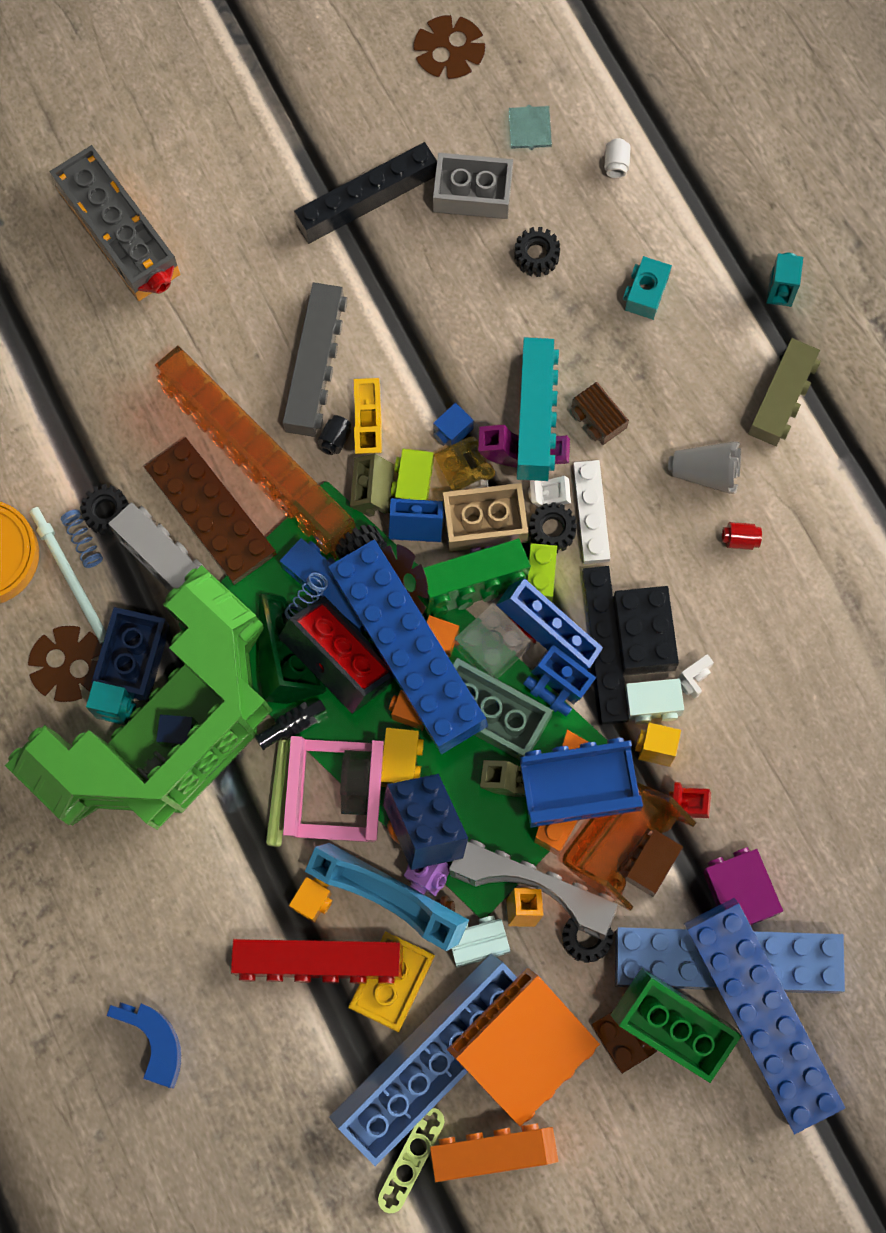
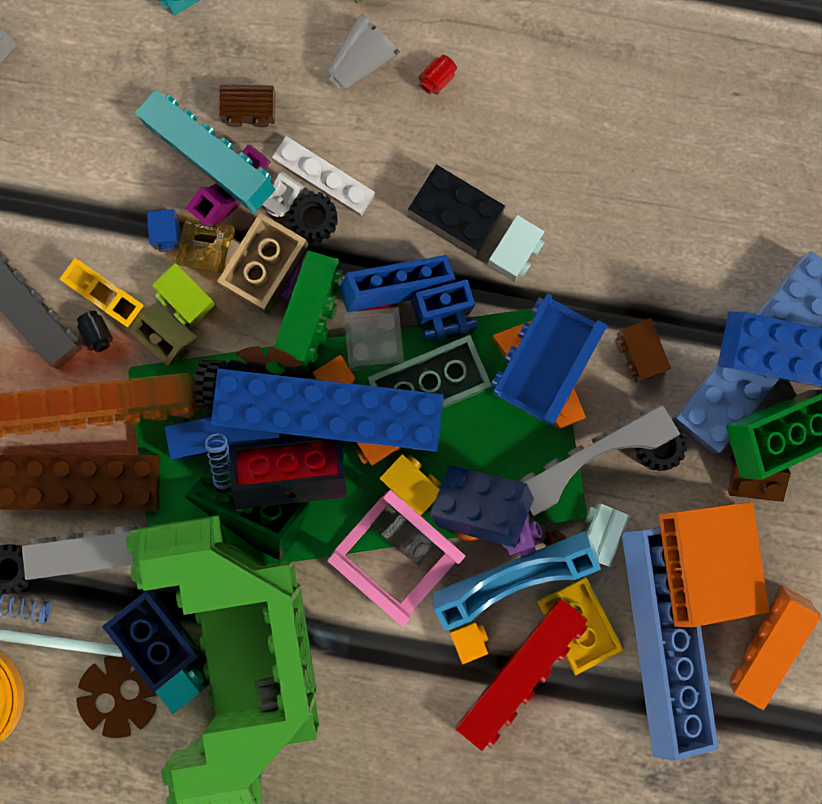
camera: 55 degrees left, 10 degrees up
dark blue brick [156,715,198,748] -> none
black hinge [255,700,326,750] -> none
yellowish green axle [266,739,290,847] -> none
yellowish green beam [378,1108,445,1213] -> none
blue brick [389,498,443,542] -> none
olive brick [480,760,525,798] -> none
light orange brick [506,887,544,927] -> none
black tyre [514,227,560,277] -> none
lime brick [527,543,557,602] -> none
clear orange windscreen [562,782,696,911] -> none
black plate [582,566,629,725] -> none
yellow brick [635,723,681,767] -> none
red bracket [669,782,711,819] -> none
white bracket [678,654,714,699] -> none
magenta brick [703,847,783,925] -> none

